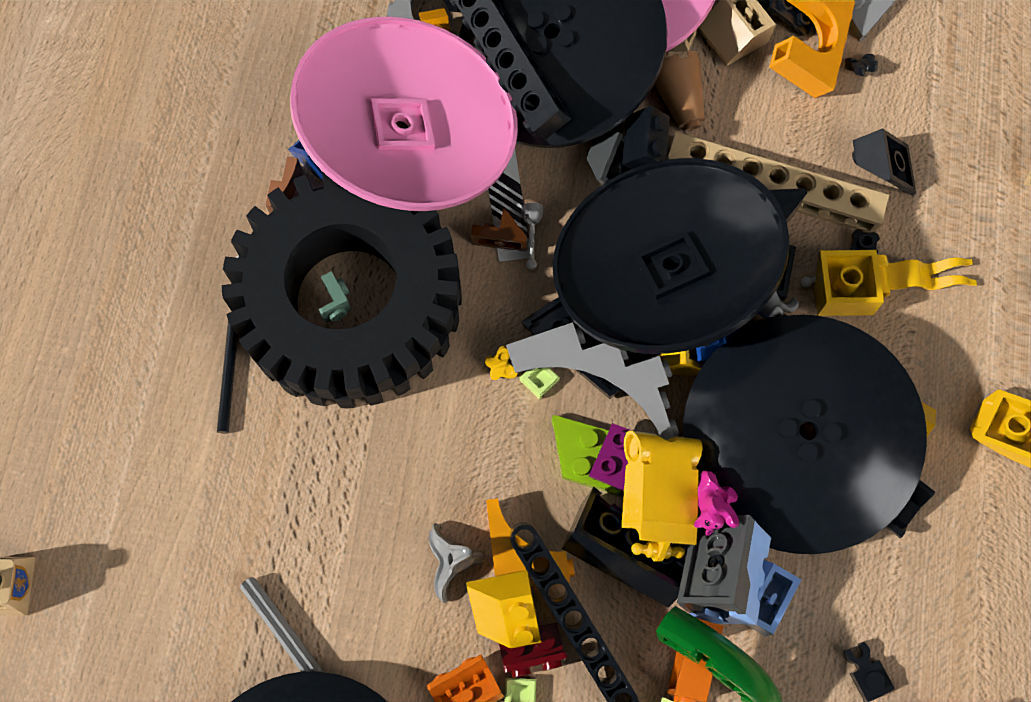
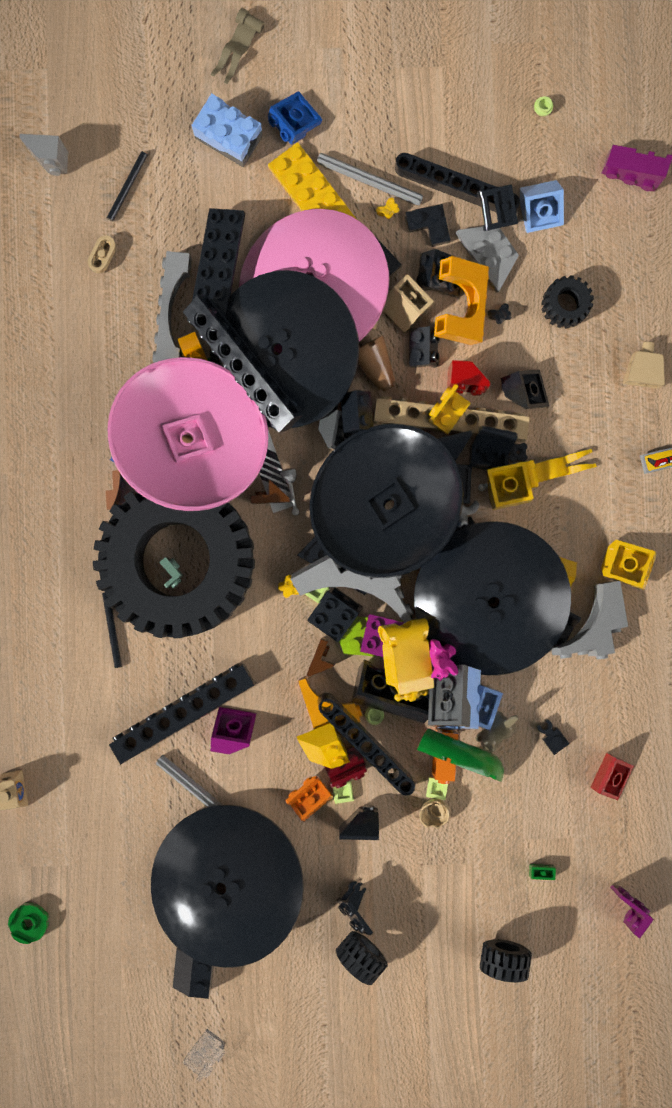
camera: 10 degrees left, 15 degrees up
light grey piece [429,523,485,603] -> none
none -> black brick [109,663,256,765]
none -> magenta slope [210,707,257,755]
none -> black bracket [307,587,363,642]
none -> reddish brown slope [307,638,335,676]
none -> yellowish green plate [365,707,384,725]
none -> black bracket [409,326,440,368]
none -> yellow bracket [429,384,471,435]
none -> red slope [447,360,490,396]
none -> black bracket [469,426,518,470]
none -> dark tan animal [475,711,519,753]
none -> black tyre [541,275,594,329]
none -> light grey arch [551,581,628,659]

